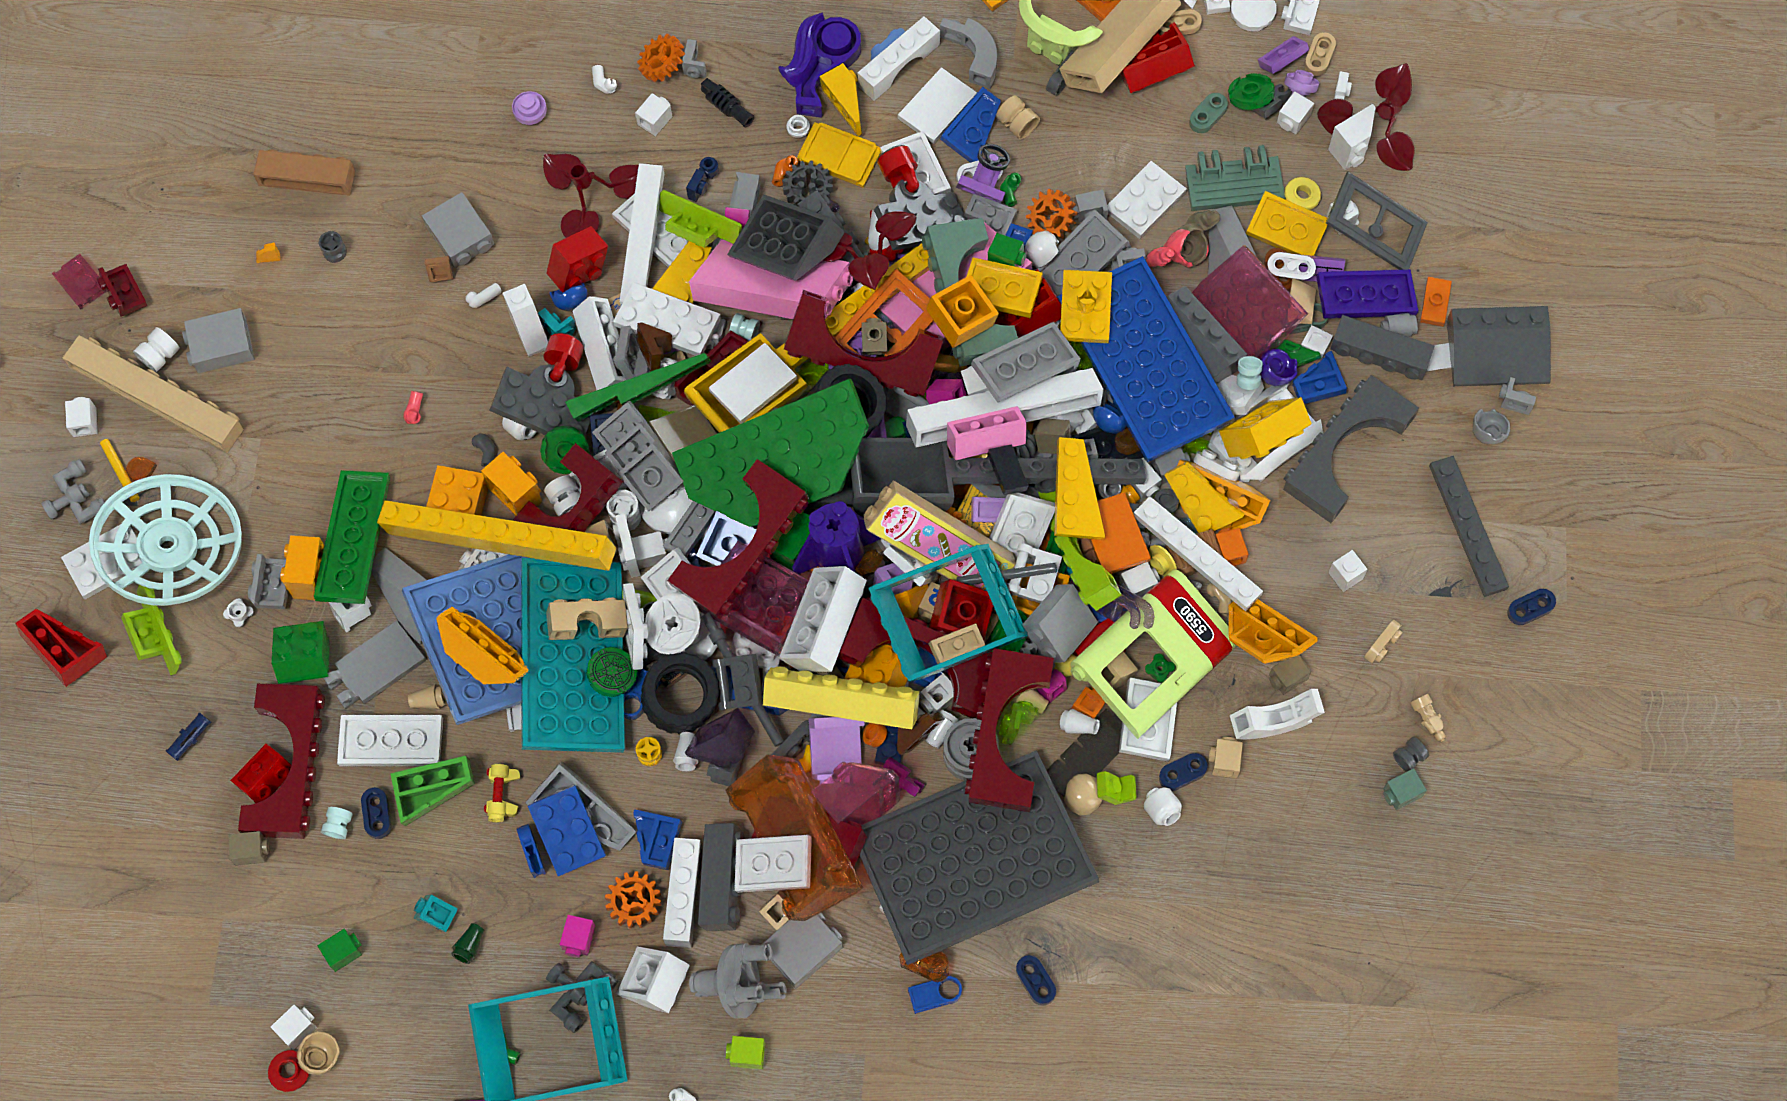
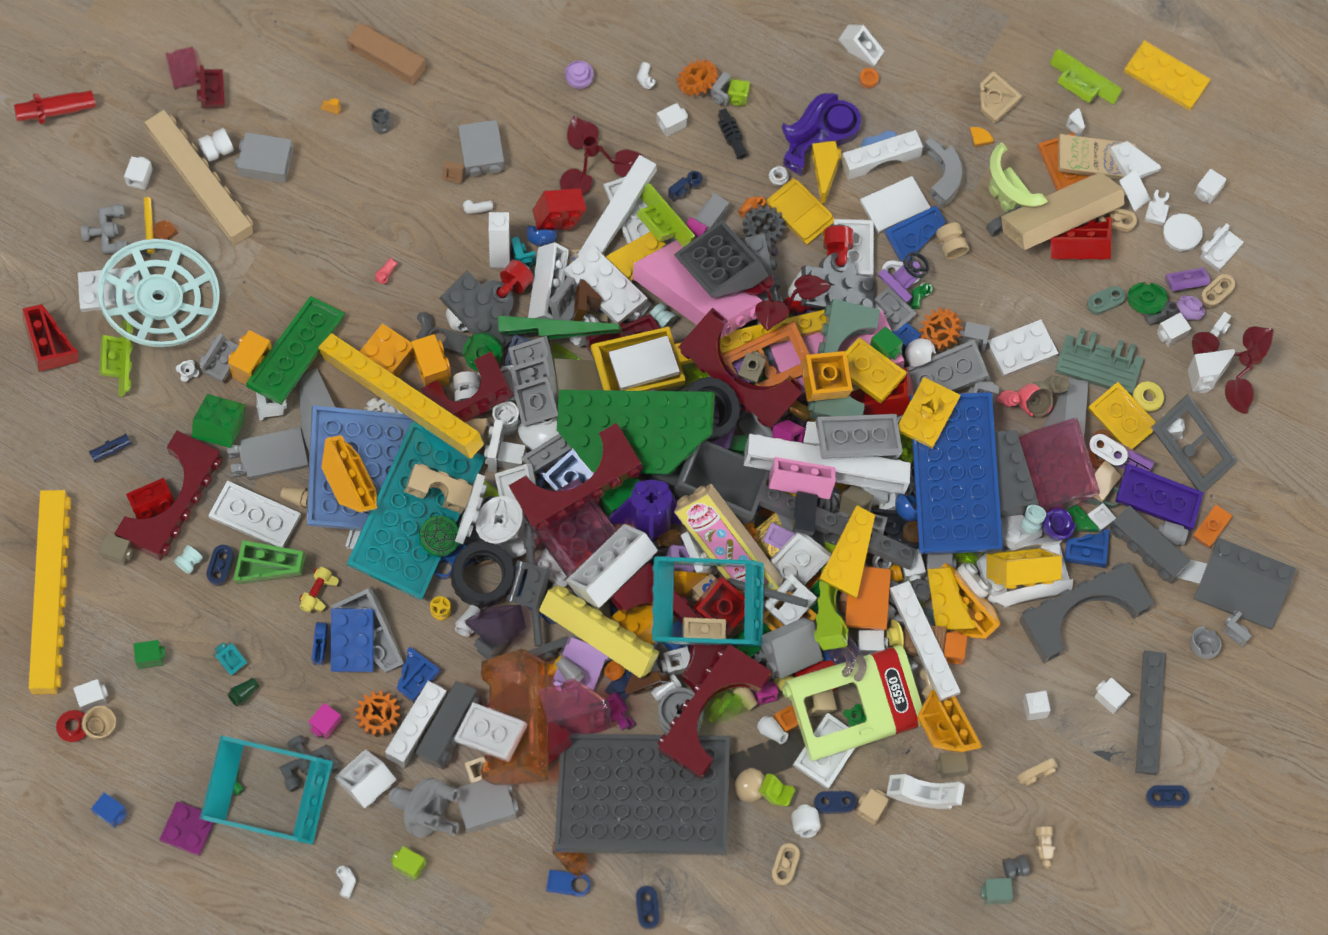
camera: 20 degrees right, 0 degrees up
none -> yellow brick [29,490,71,695]
none -> dark grey piece [428,327,469,357]
none -> light grey cone [555,656,586,687]
none -> lime bracket [727,79,750,106]
none -> tan plate [772,843,800,886]
none -> white brick [1094,678,1130,714]

